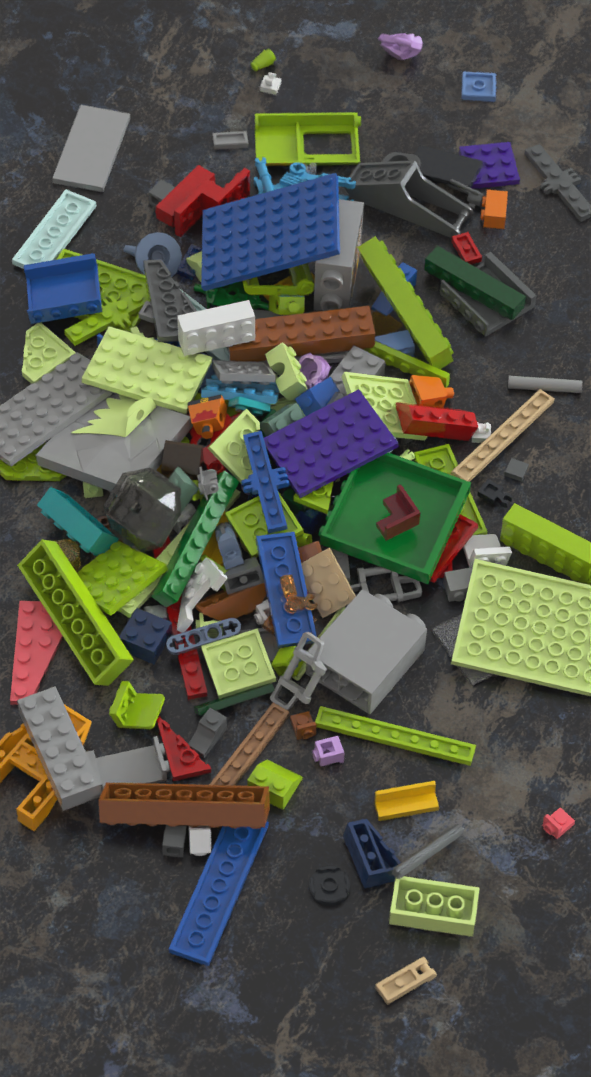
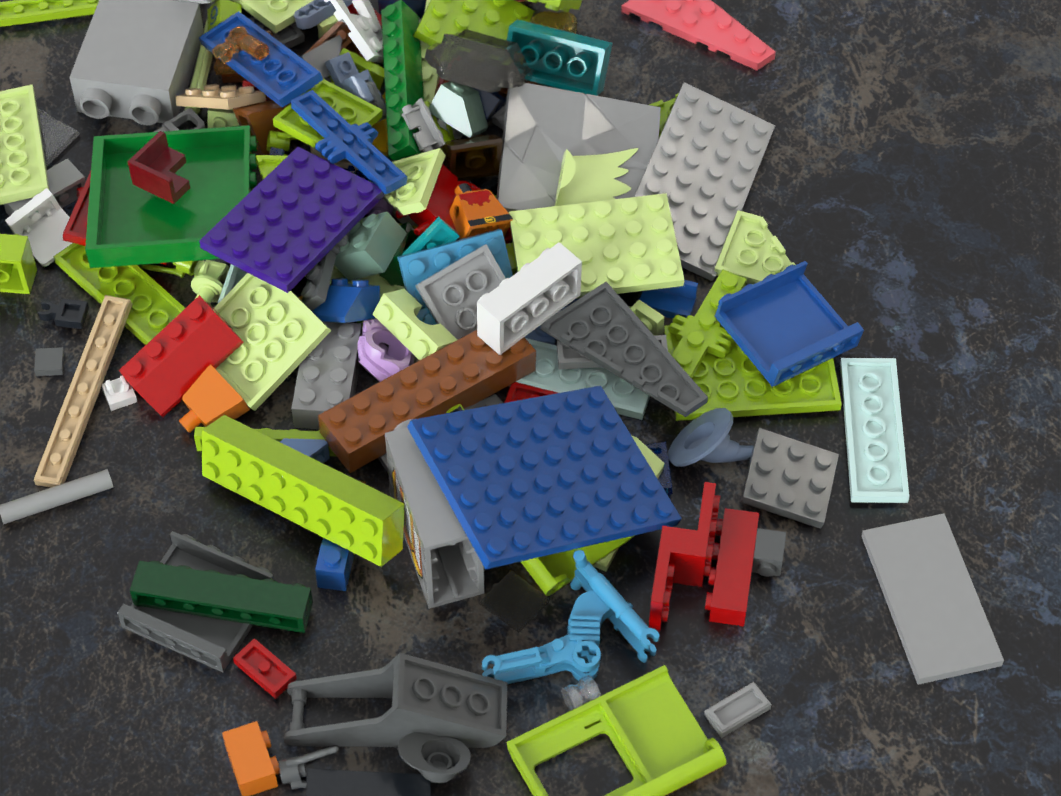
camera: 155 degrees right, 0 degrees up
none -> plate [740,428,839,529]

